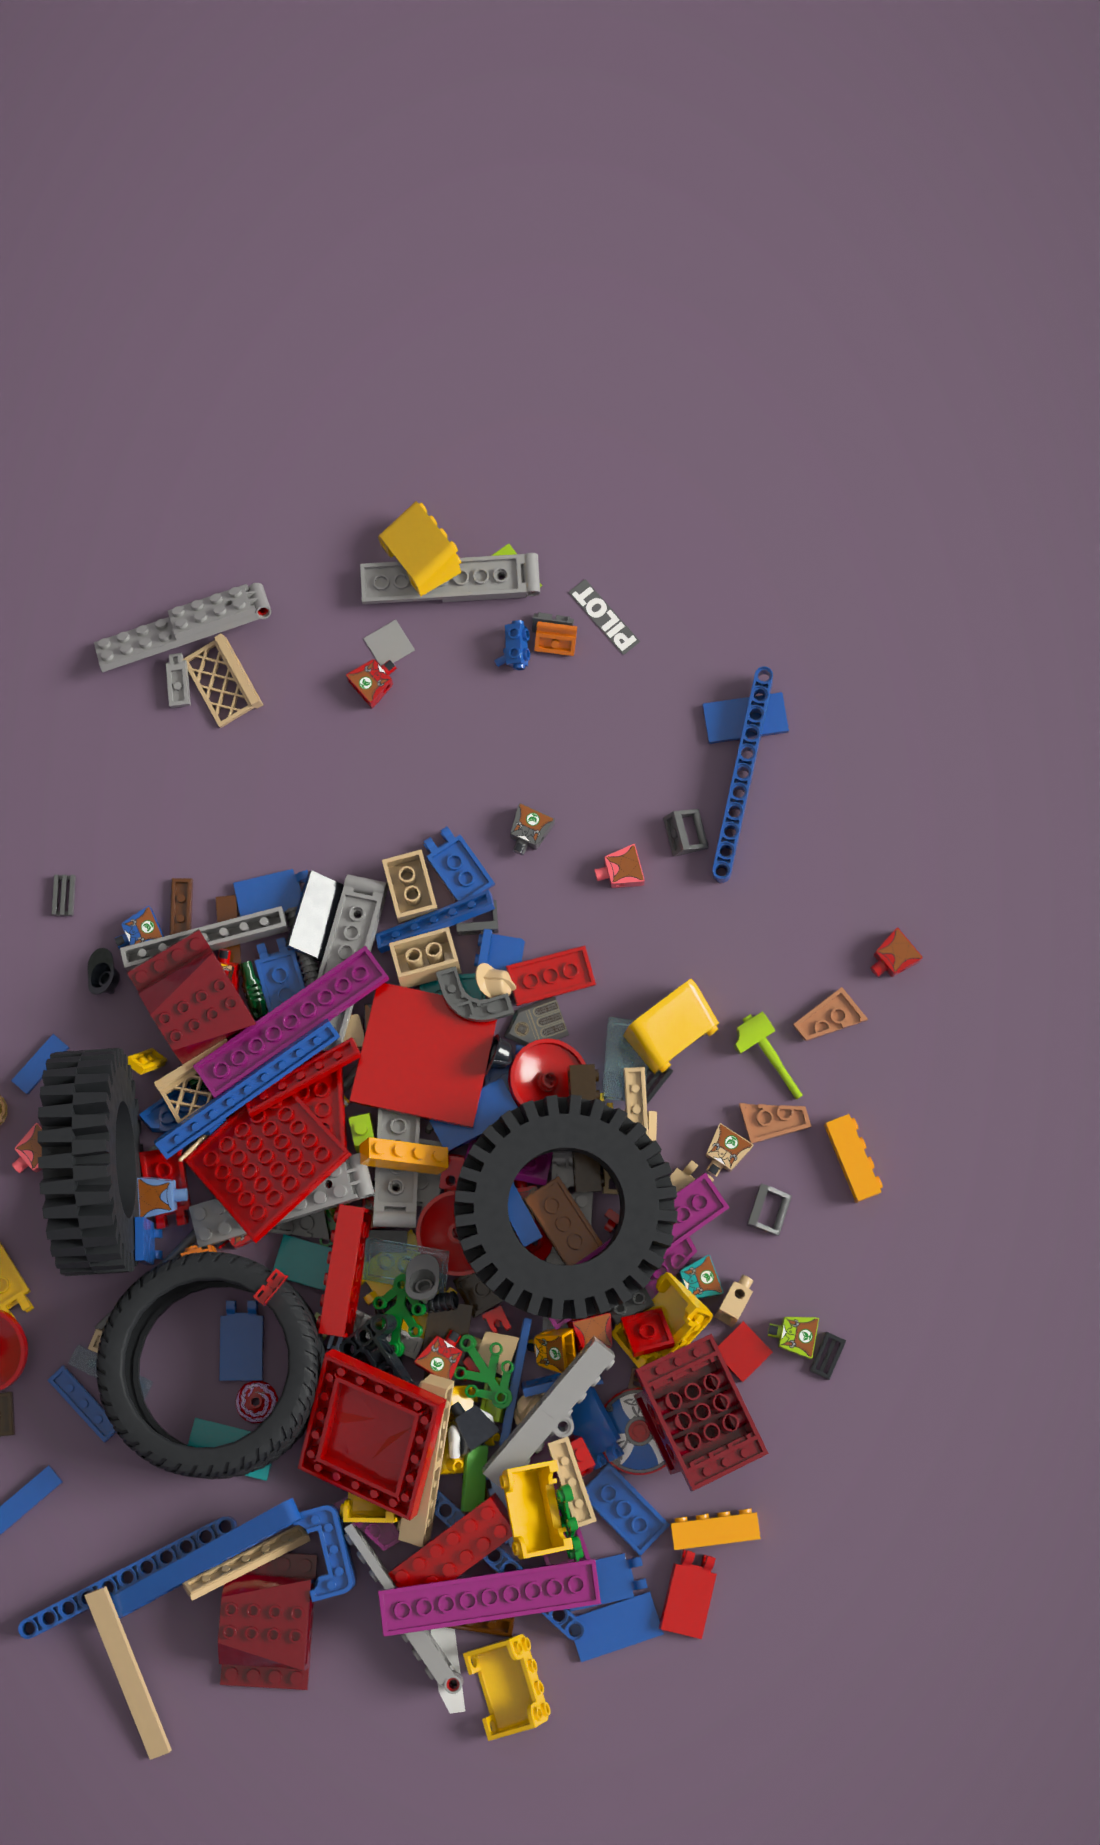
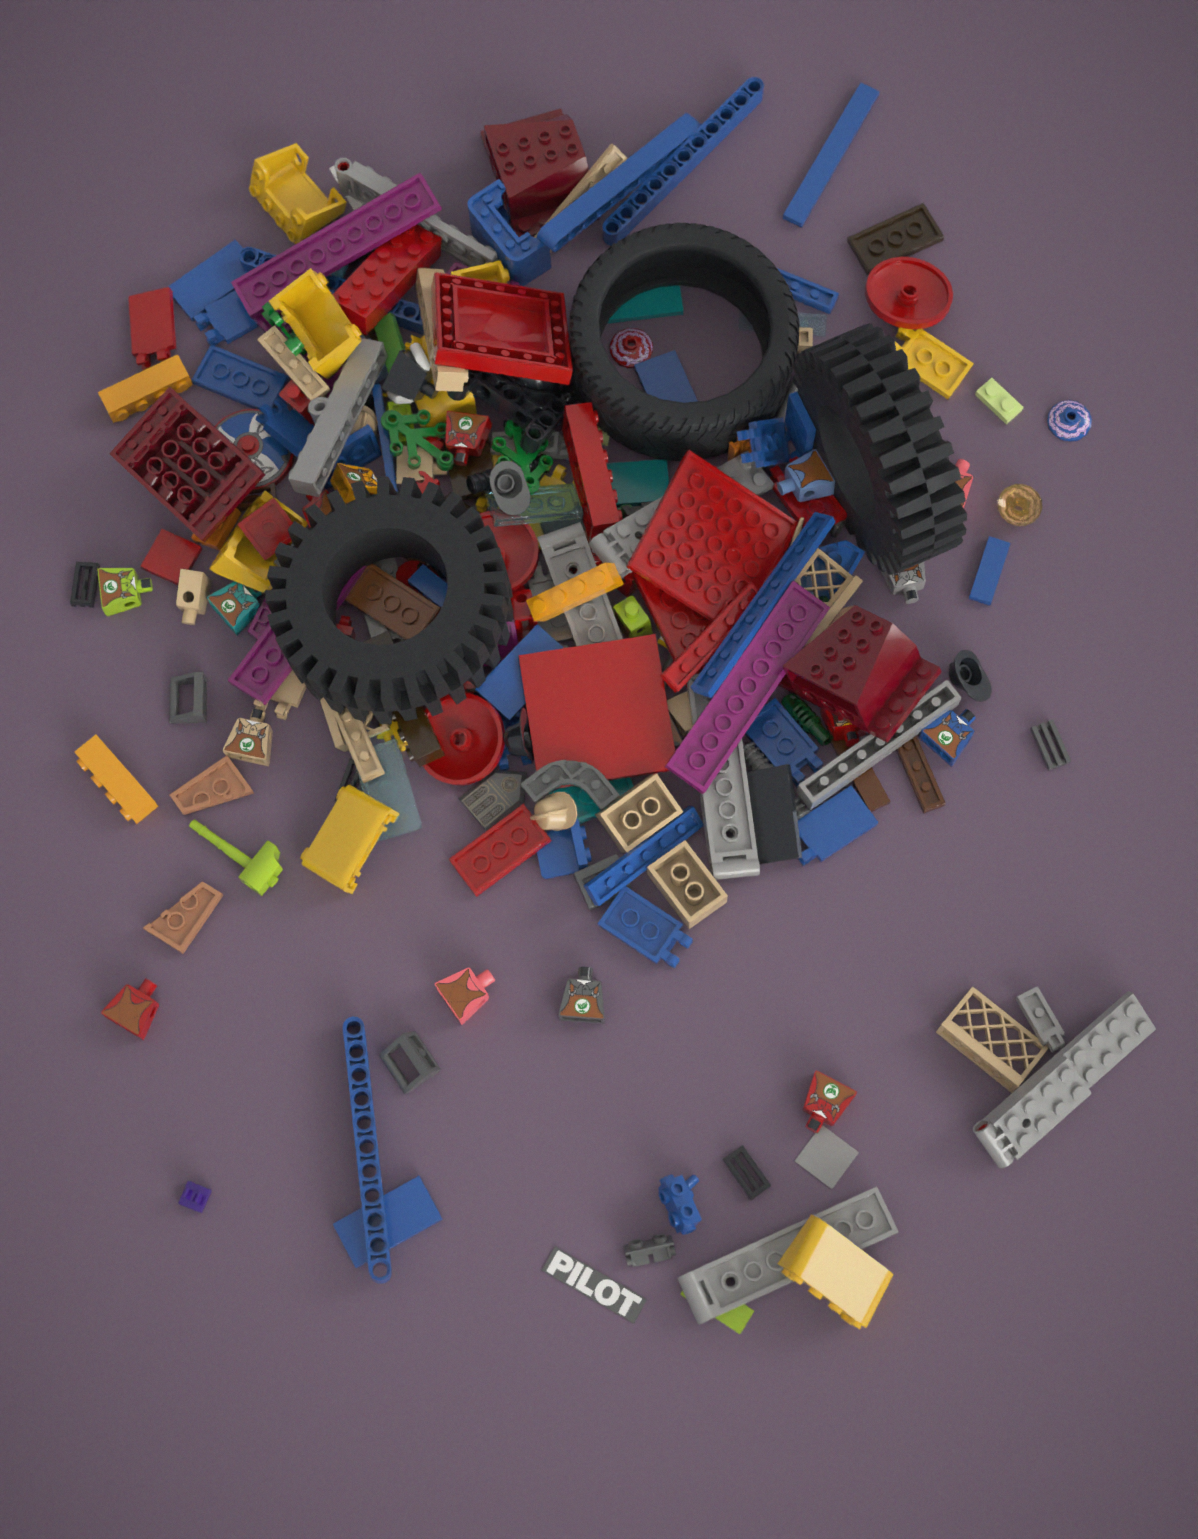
camera: 160 degrees right, 5 degrees down
tan tile [84,1586,172,1760] -> none
yellow tile [128,1048,168,1075] -> none
red piece [253,1269,288,1306] -> none
orange plate [534,621,578,656] -> none
none -> dark purple tile [178,1181,212,1213]
none -> black tile [723,1145,771,1200]
none -> blue tile [737,418,791,468]

